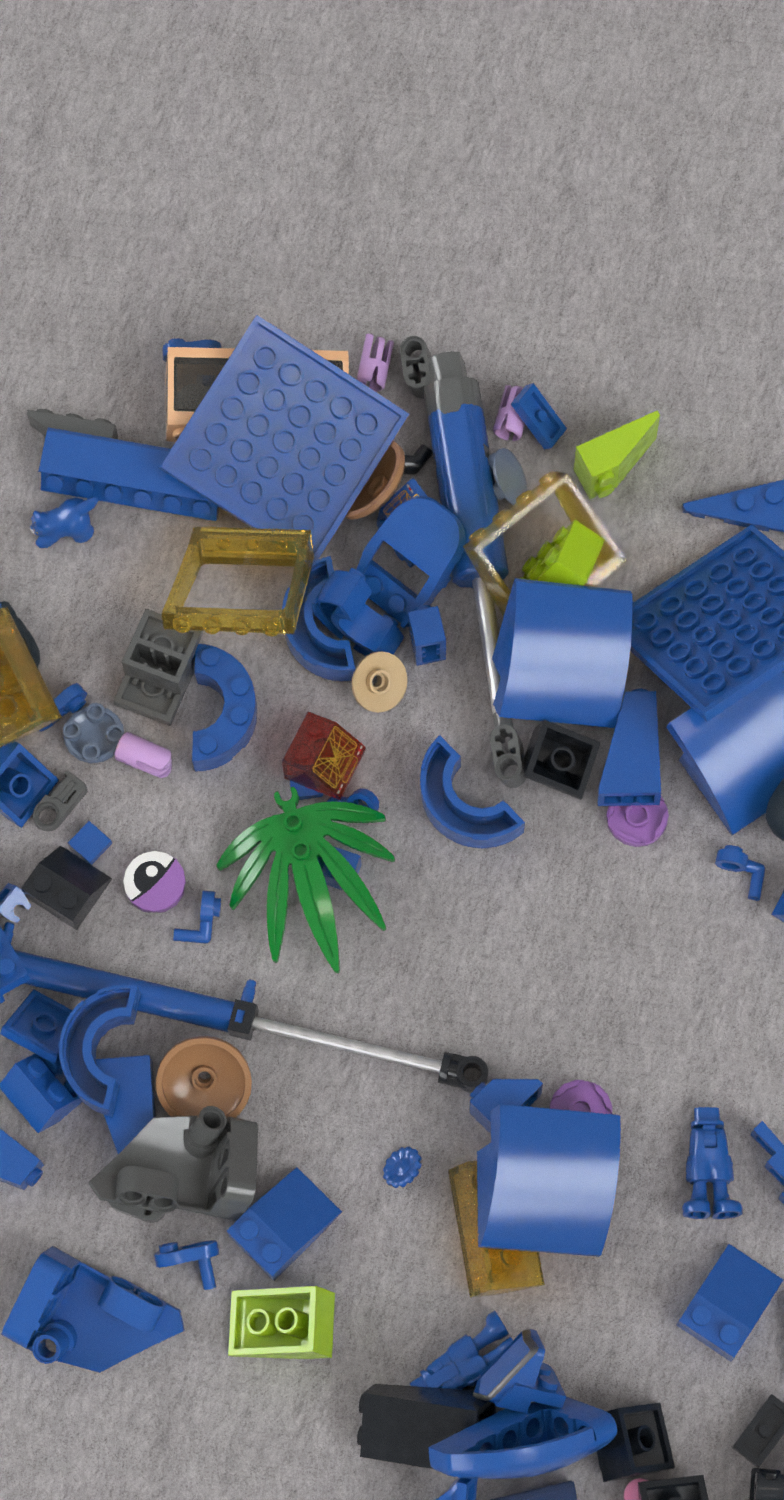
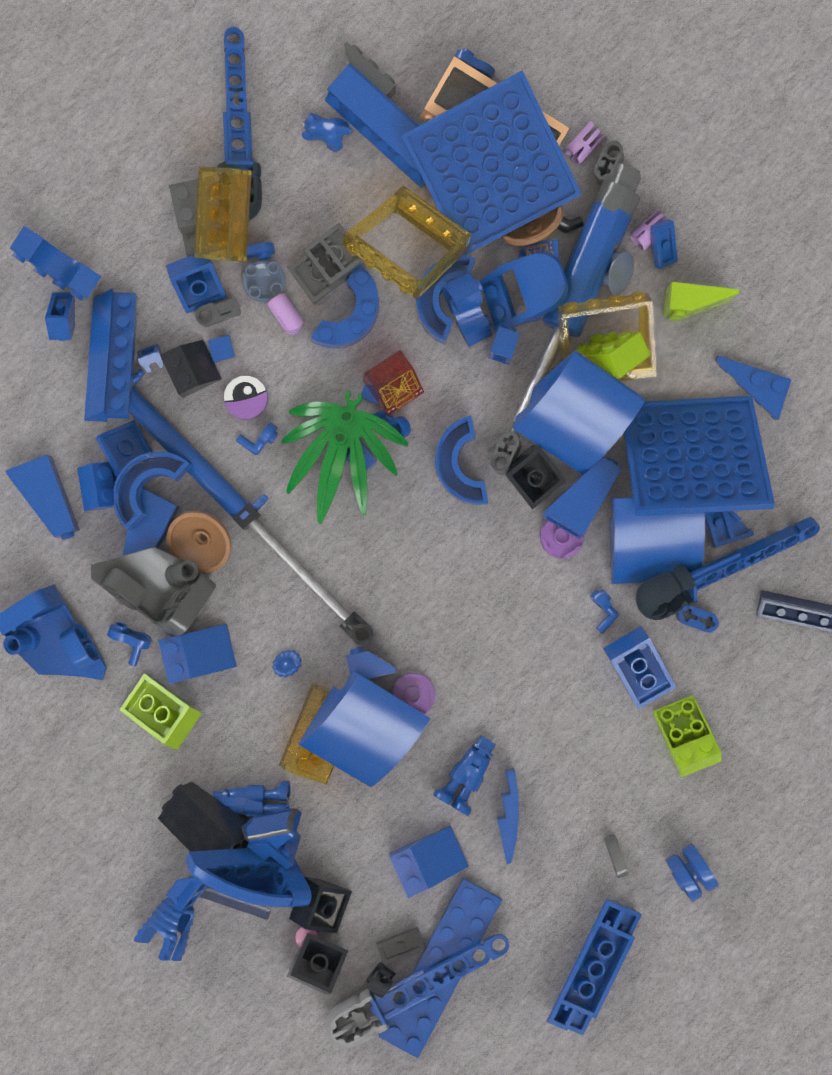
camera: 30 degrees right, 15 degrees up
tan dish [352,651,407,713] -> none

